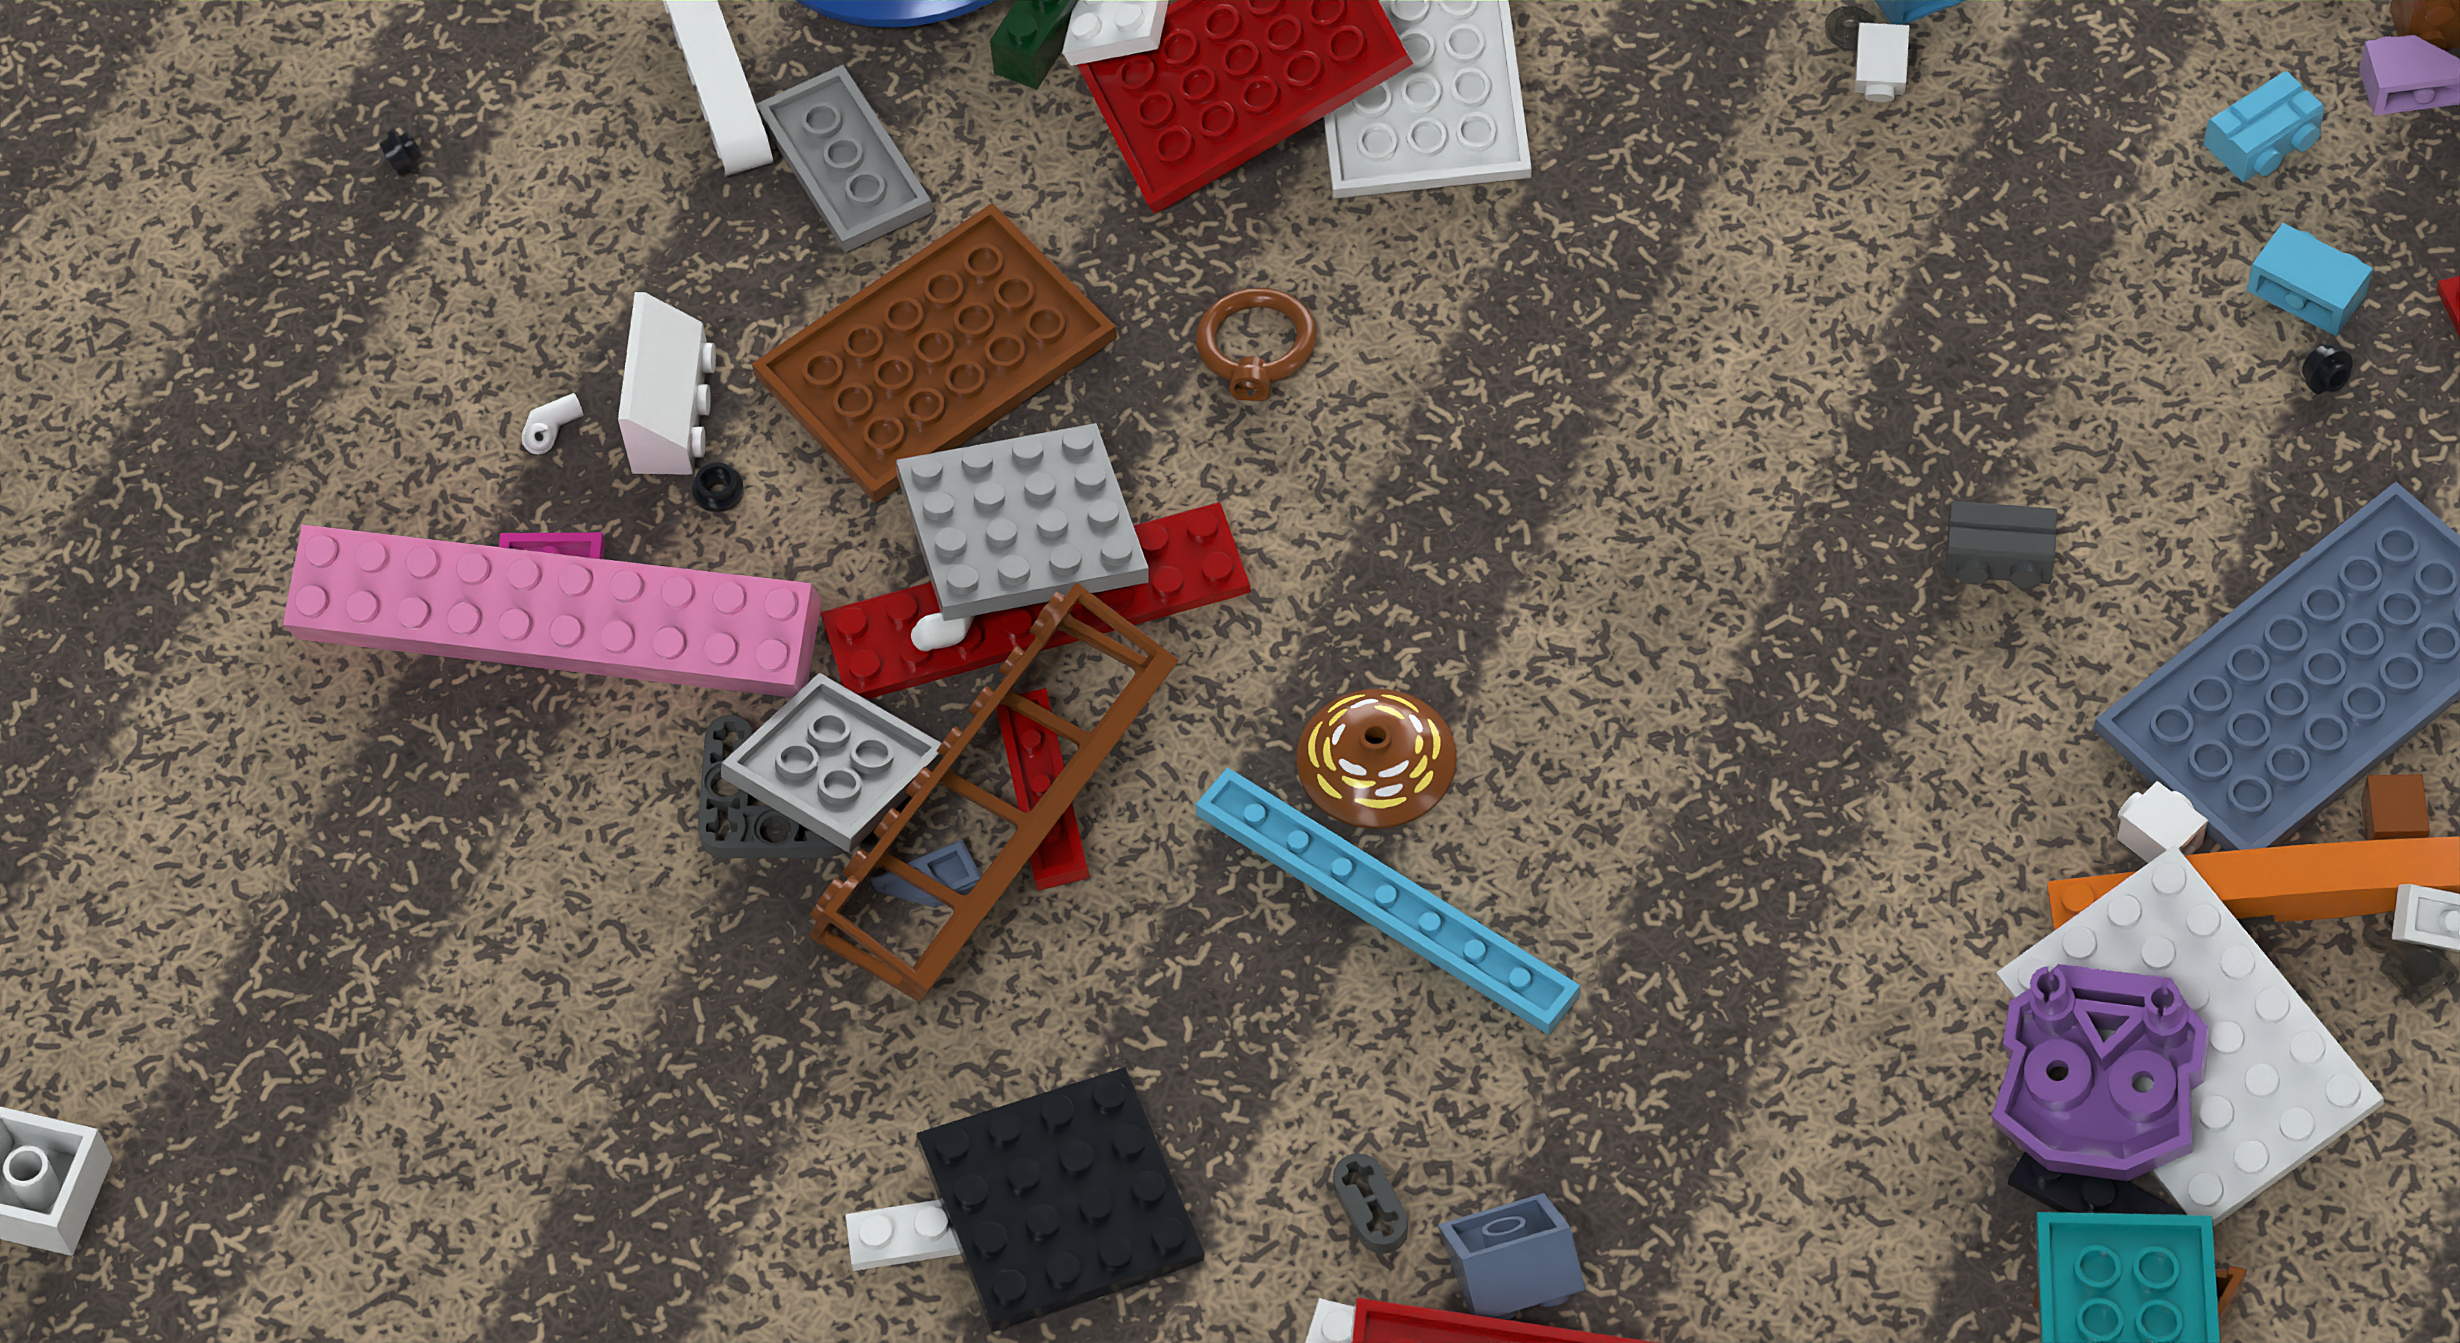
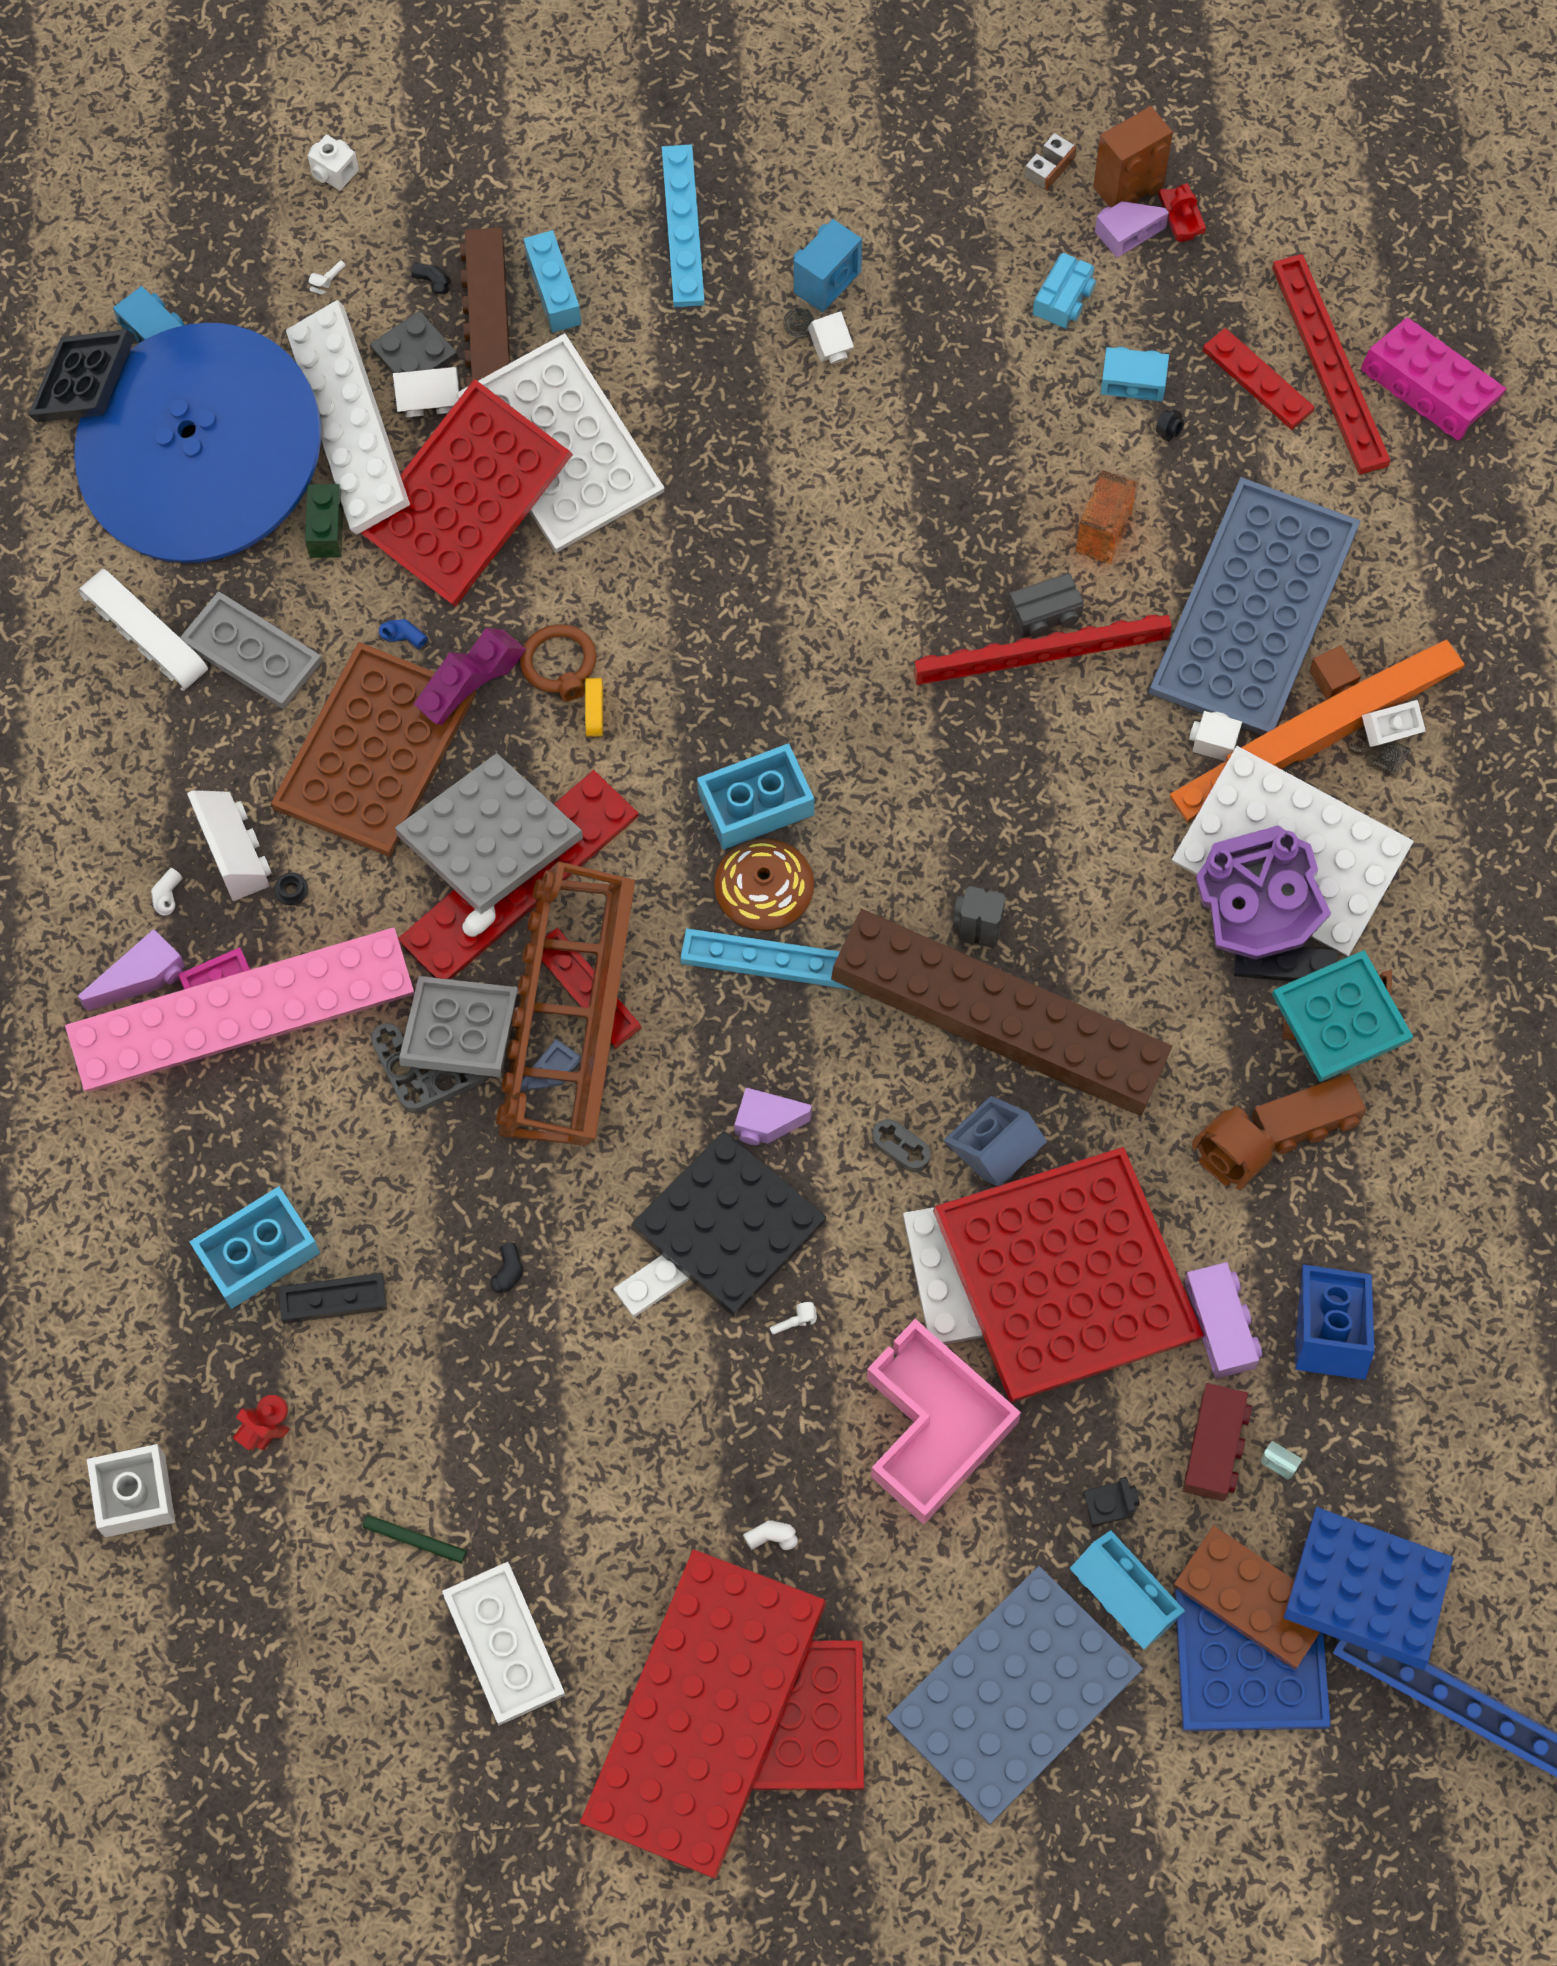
camera: 30 degrees left, 10 degrees up
none -> lavender slope [78,929,185,1011]
none -> medium azure brick [190,1186,320,1309]
none -> red hips [233,1395,290,1450]
none -> black plate [279,1273,387,1324]
none -> blue arm [379,619,428,650]
none -> magenta arch [414,628,526,725]
none -> black arm [490,1243,523,1293]
none -> yellow beam [585,678,603,737]
none -> medium azure brick [697,743,814,850]
none -> lavender slope [734,1088,812,1145]
none -> reddish brown brick [831,908,1173,1116]
none -> red plate [914,615,1172,685]
none -> dark grey brick [952,886,1006,948]
none -> clear orange piece [1075,470,1138,565]

